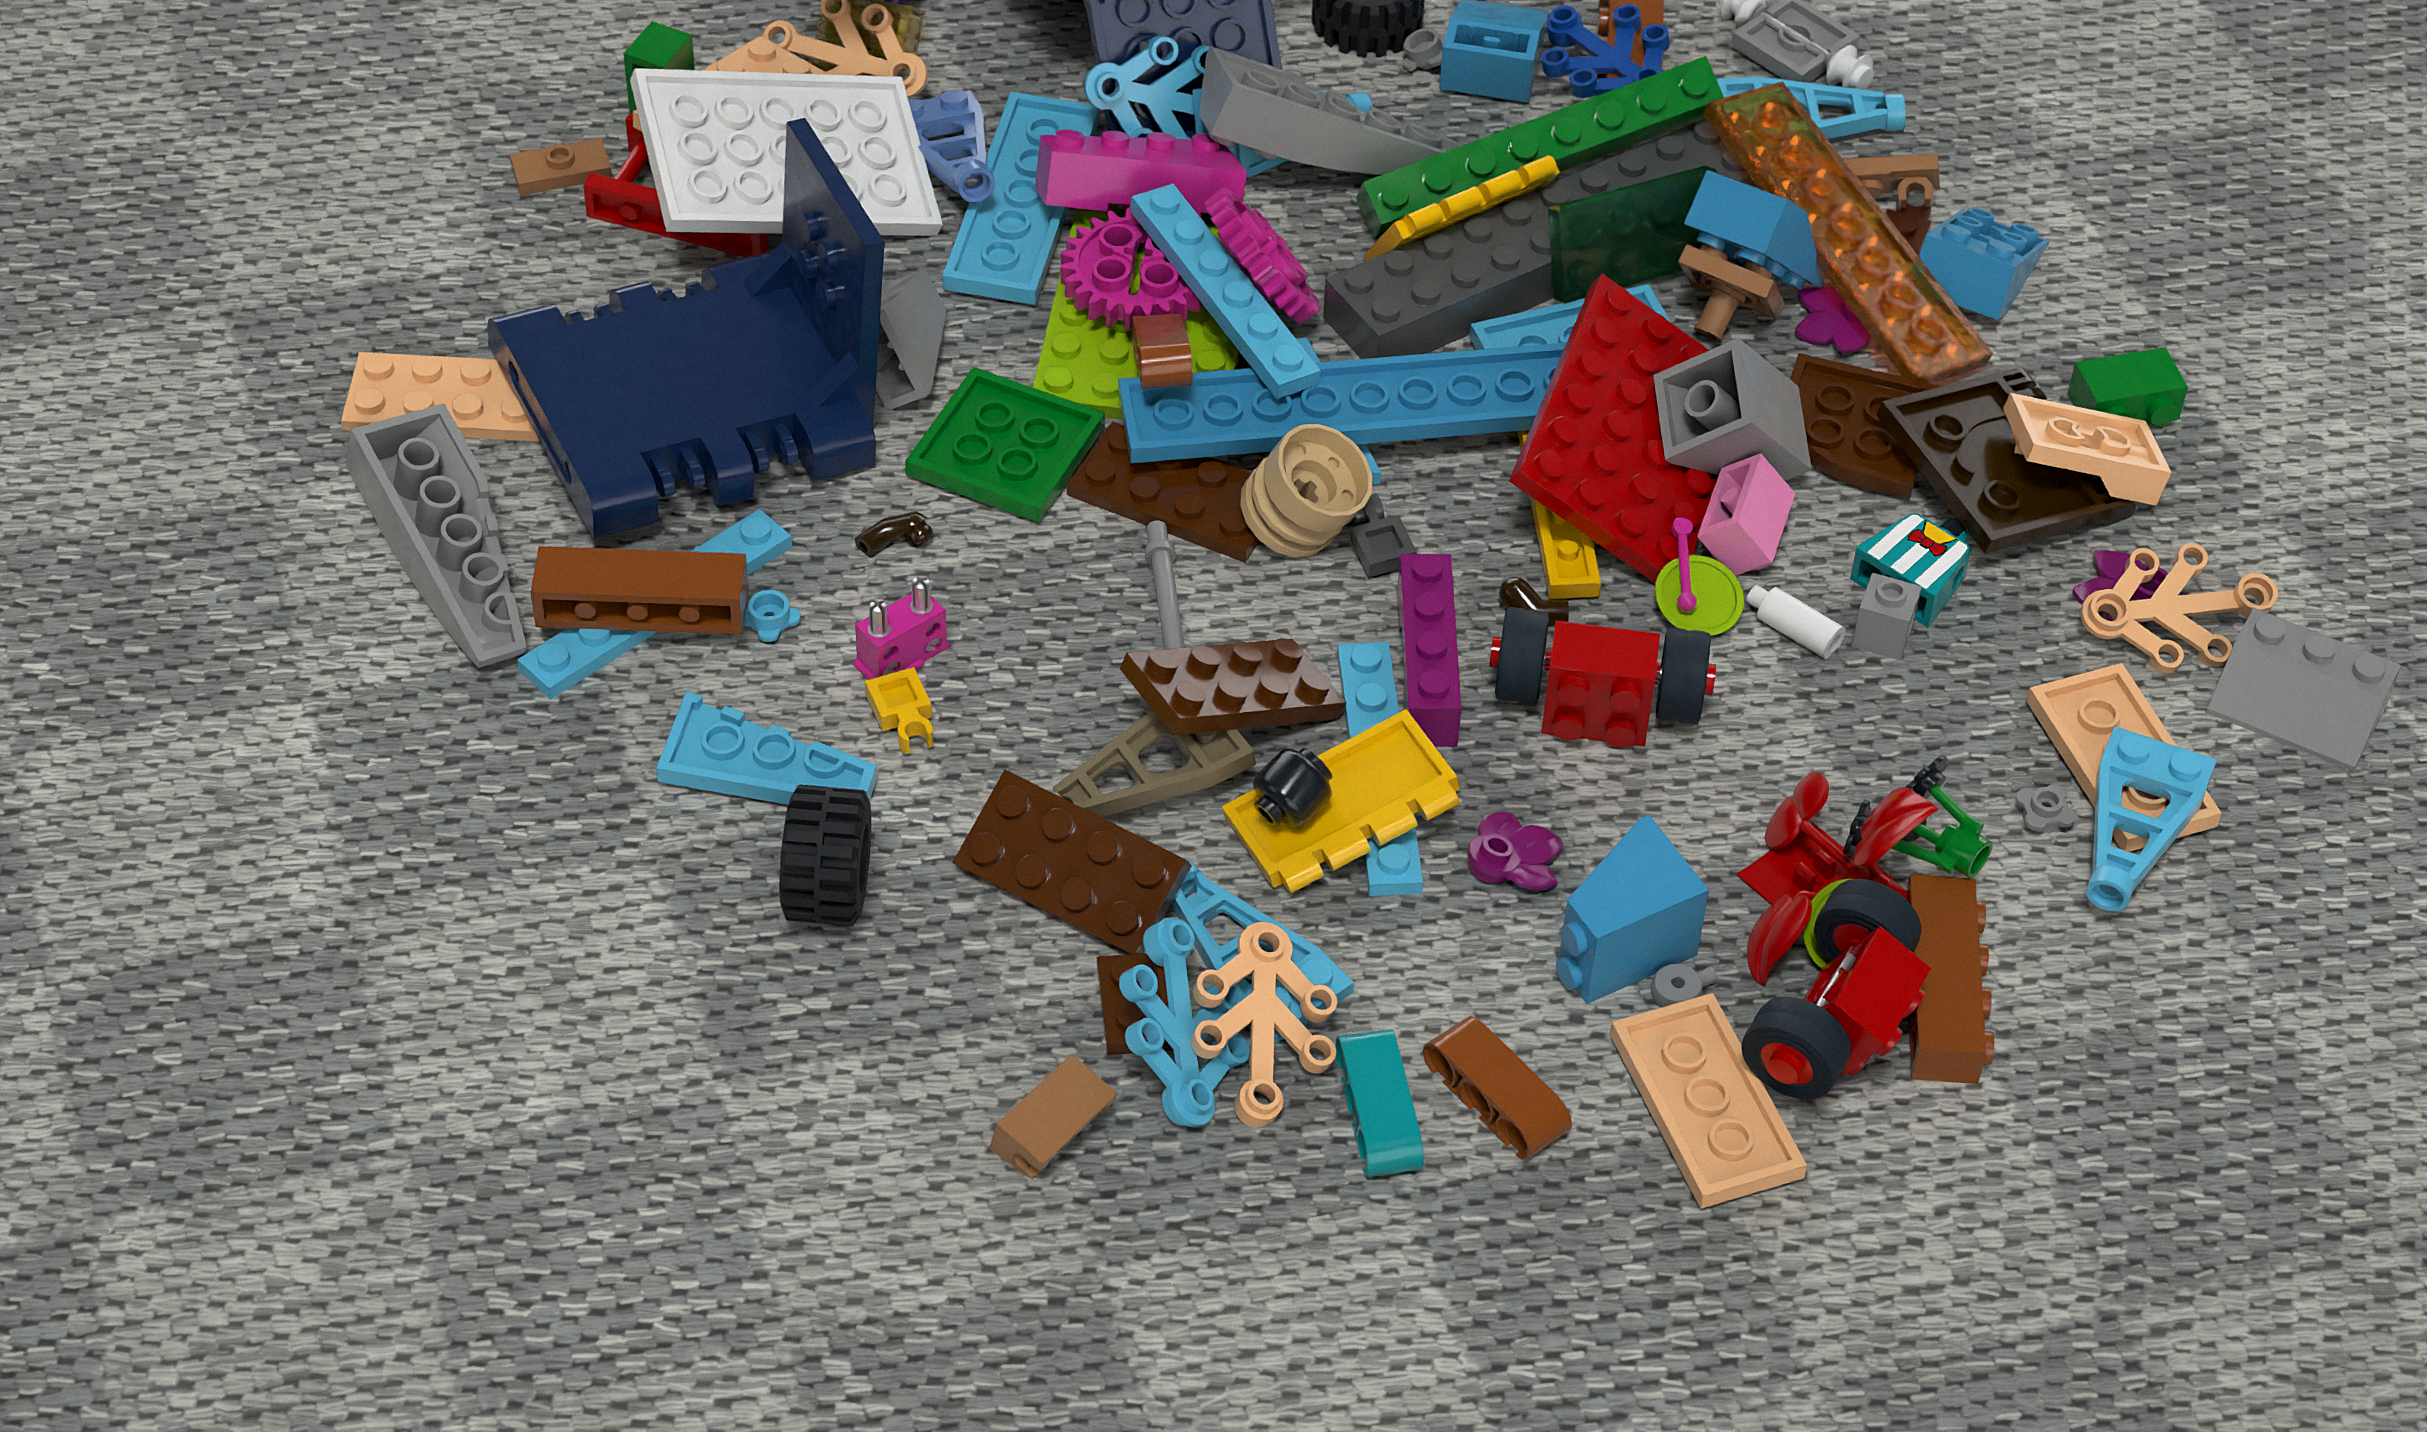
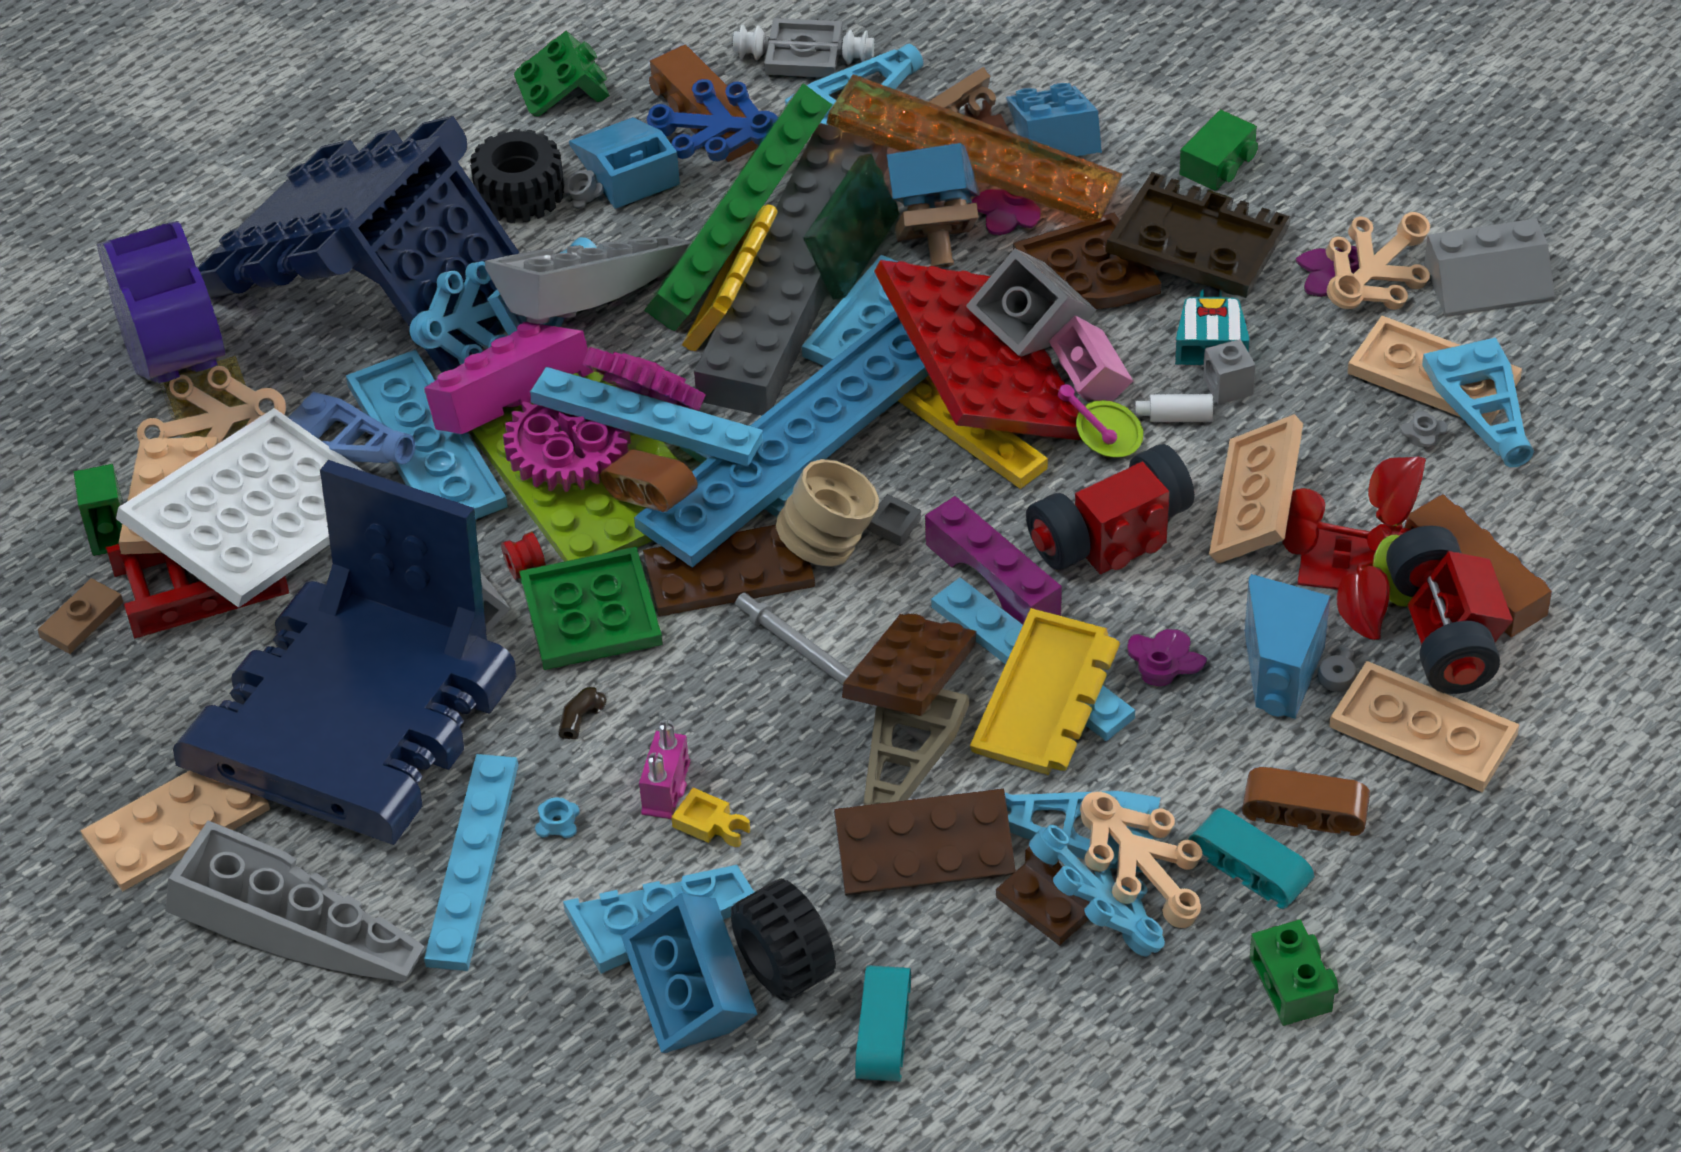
camera: 35 degrees left, 0 degrees up
dark orange brick [531,546,749,634] -> none
medium nougat hinge [989,1054,1118,1180] -> none
black head [1253,748,1333,828] -> none
dark brown arm [1499,577,1569,626] -> none
green plant [1843,755,1993,879] -> none
light nougat piece [2003,393,2172,506] -> none
none -> red wheel [501,532,546,580]
none -> dark azure slope [621,893,757,1053]
none -> teal beam [855,965,911,1082]
none -> light nougat plate [1209,414,1303,563]
none -> green brick [1249,919,1339,1026]

